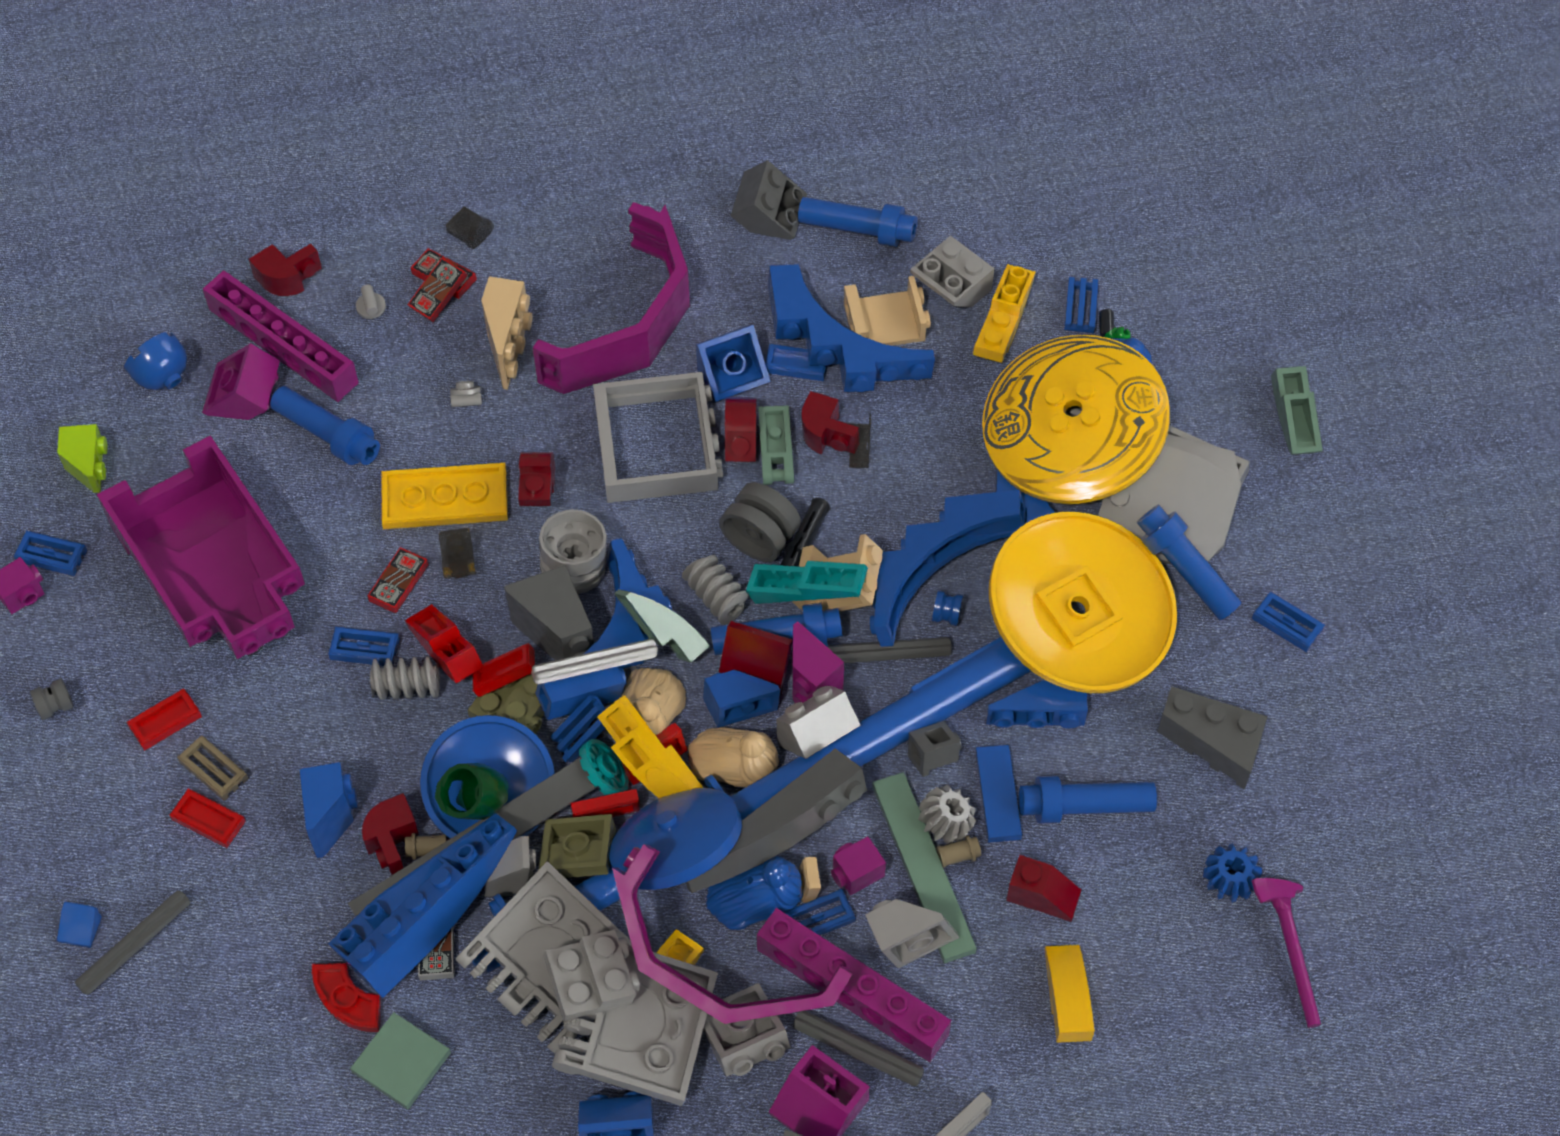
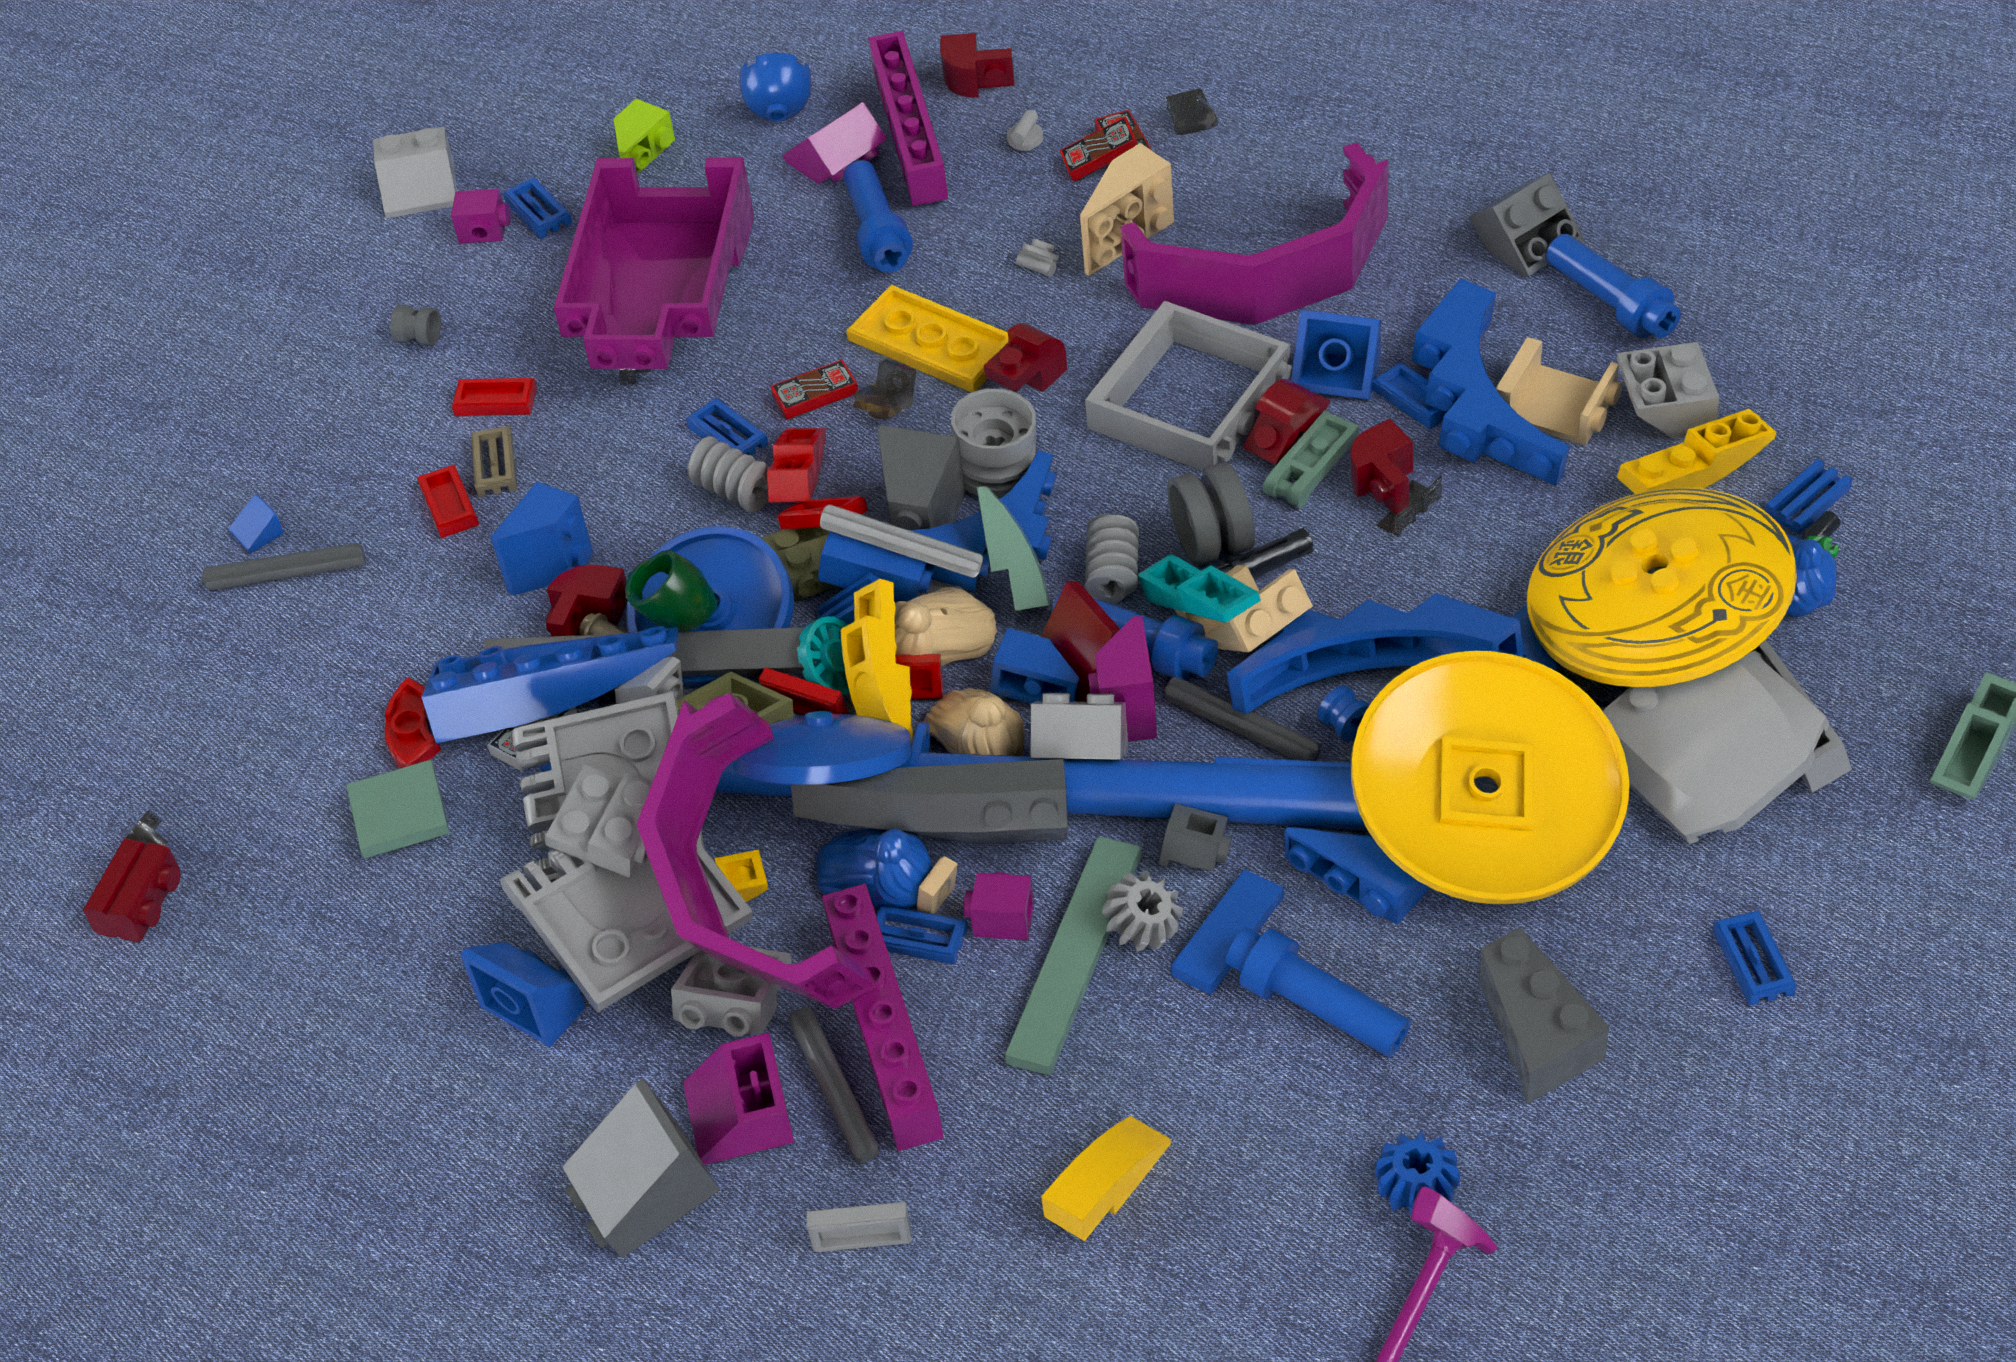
camera: 45 degrees right, 10 degrees down
light grey slope [865,899,960,969] -> none
dark tan pin [936,835,982,868] -> none
dark red slope [1006,855,1081,922] -> none
blue piece [1137,504,1242,620] -> none

